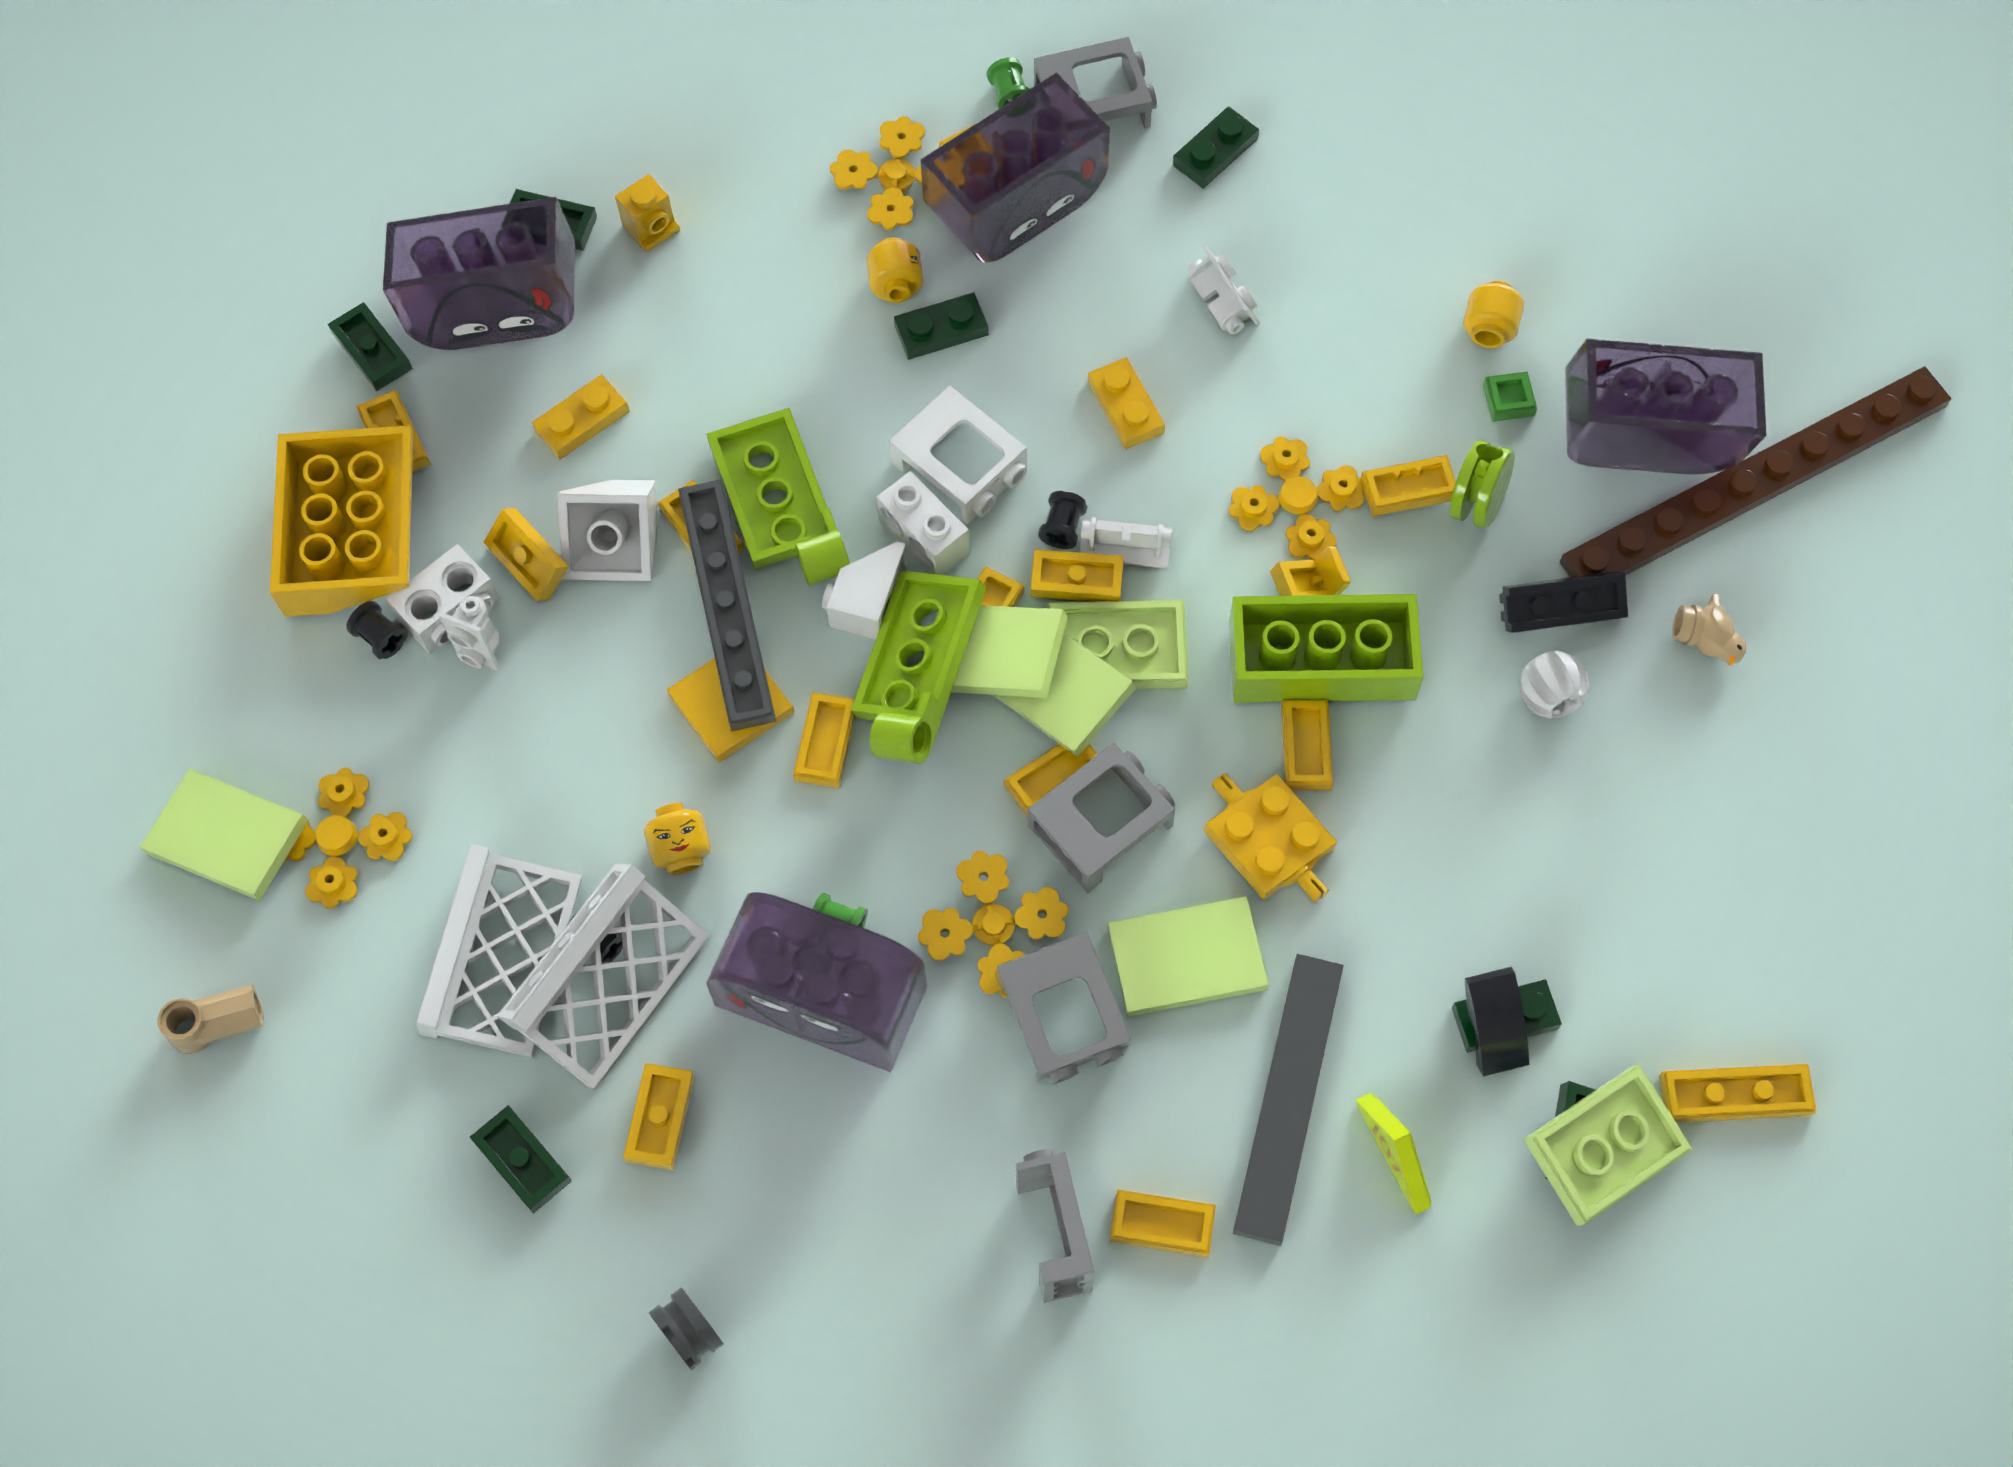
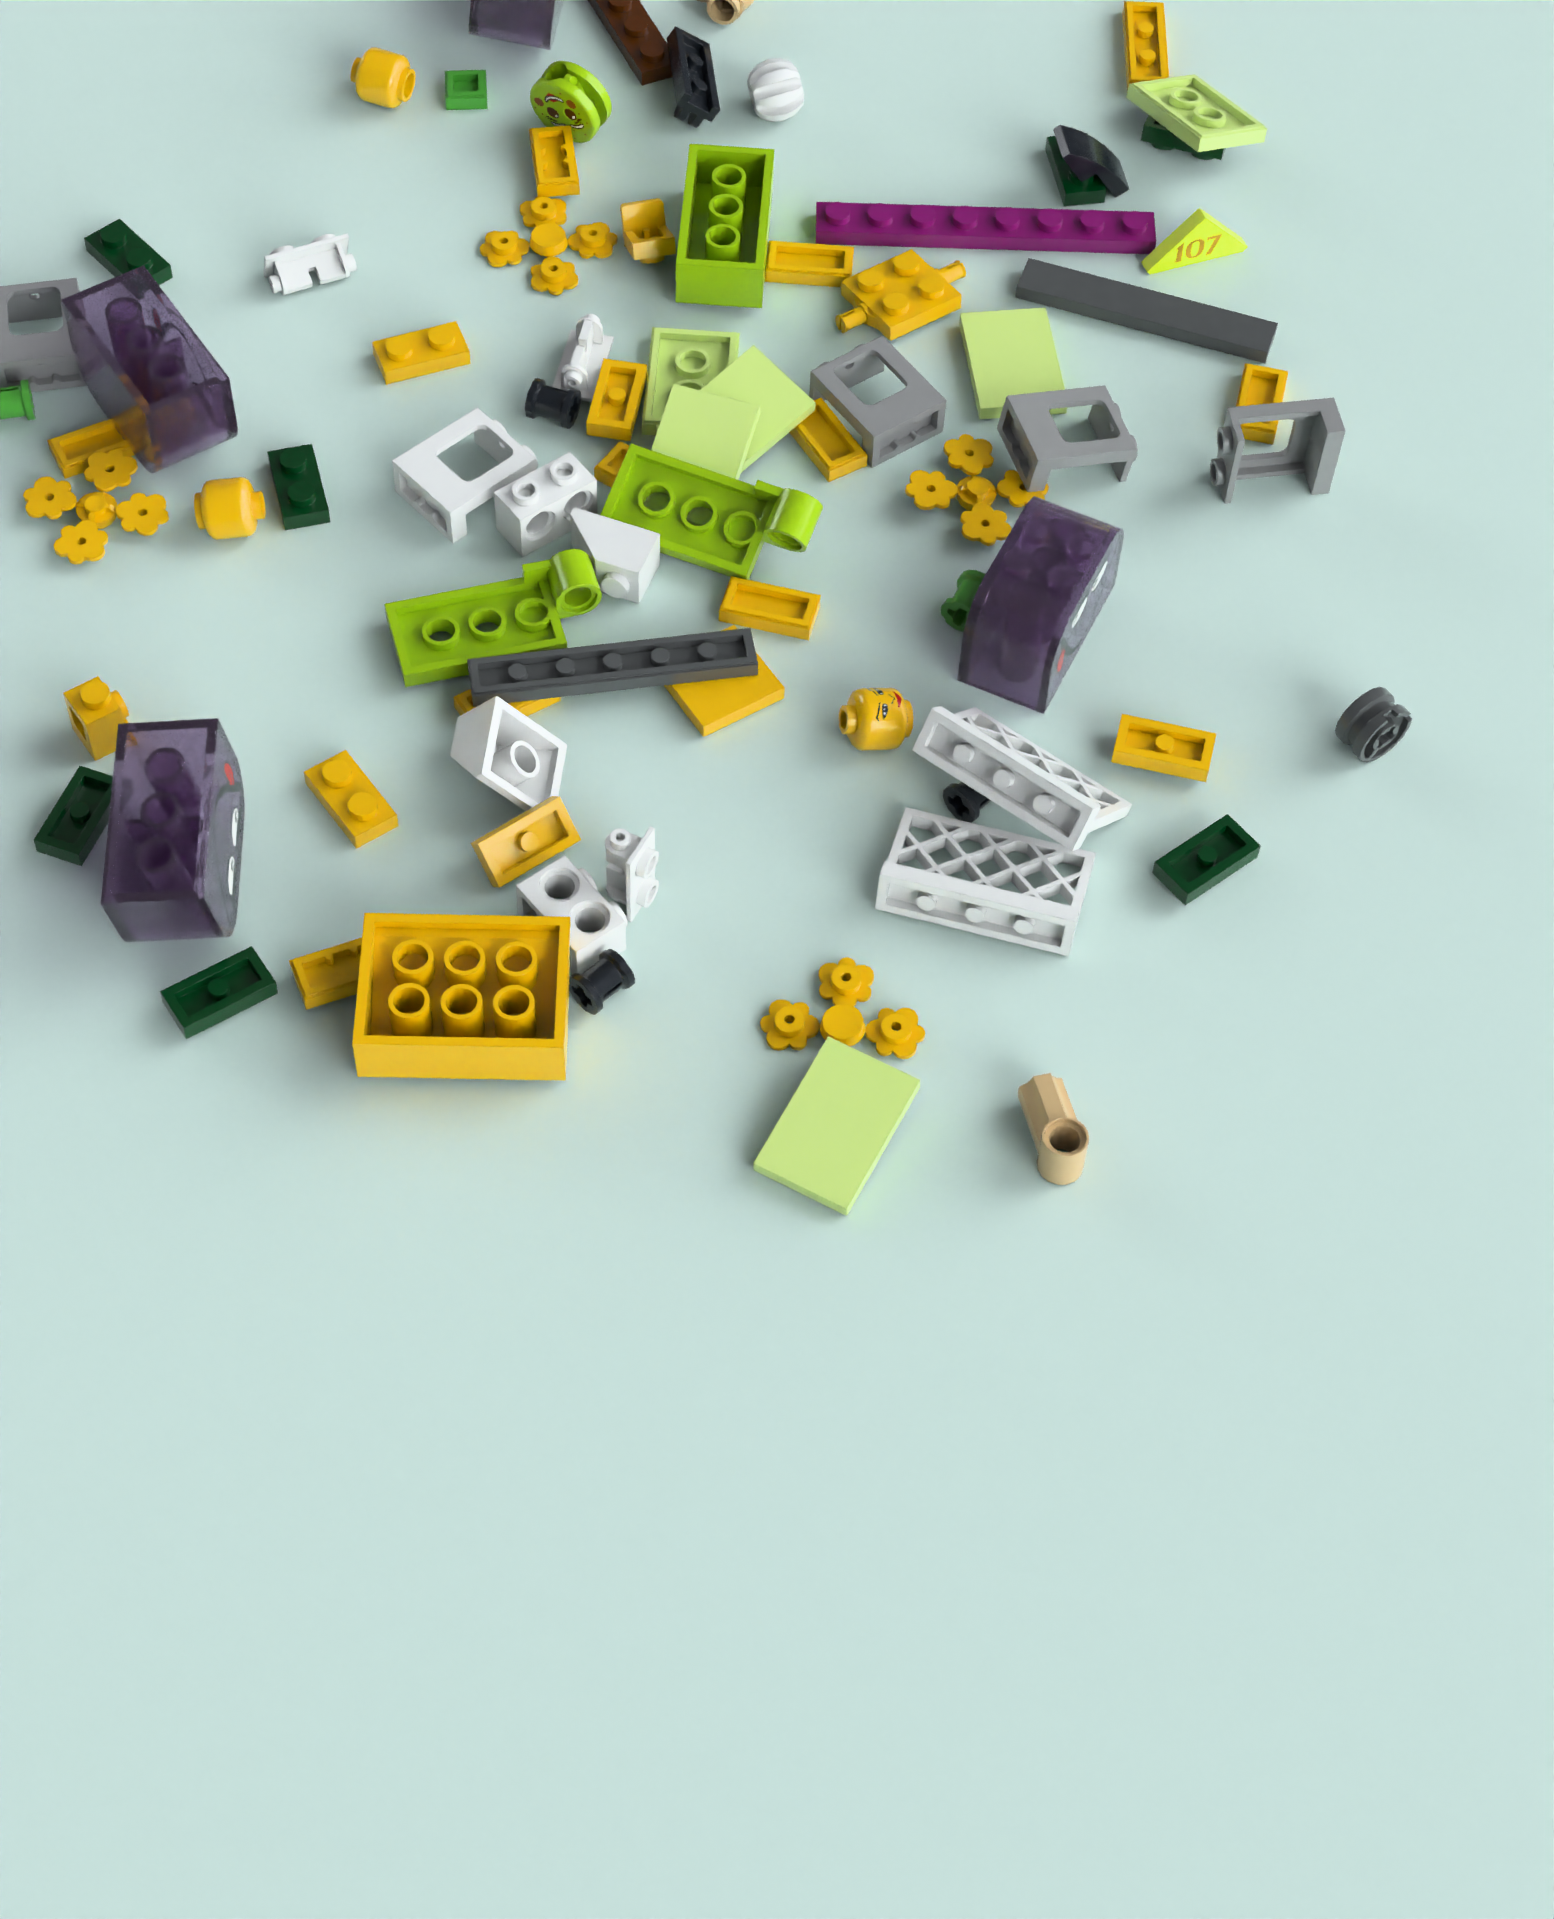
camera: 90 degrees left, 10 degrees down
none -> magenta plate [816,202,1156,254]

